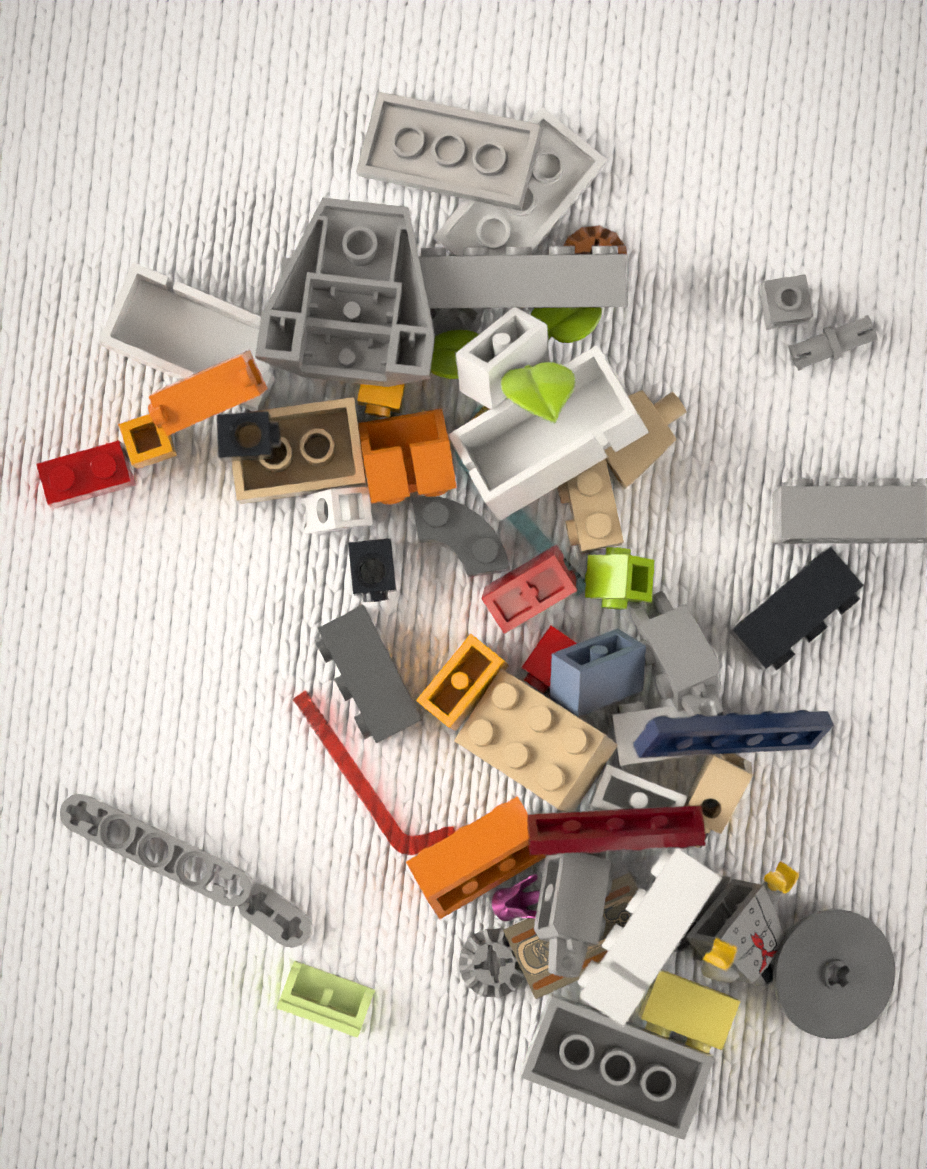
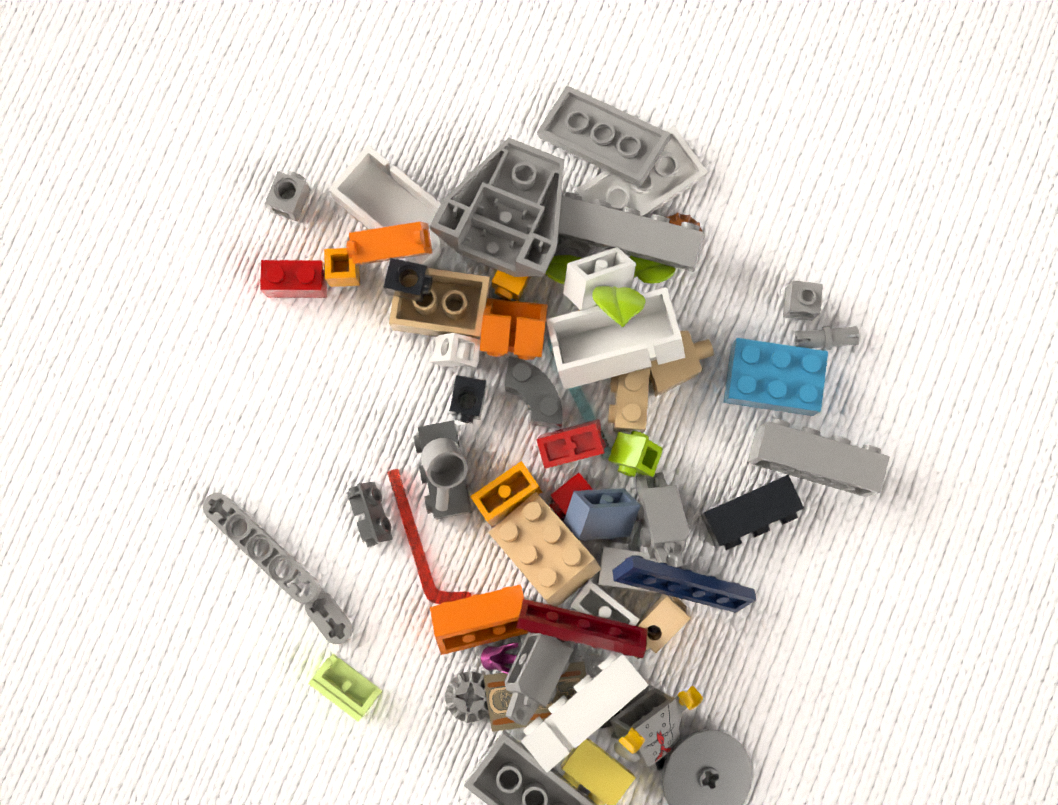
camera: 20 degrees right, 5 degrees down
none -> light grey brick [264,171,310,222]
none -> dark grey hinge [348,481,393,548]
none -> light grey piece [421,438,468,511]
none -> dark azure brick [723,338,828,416]

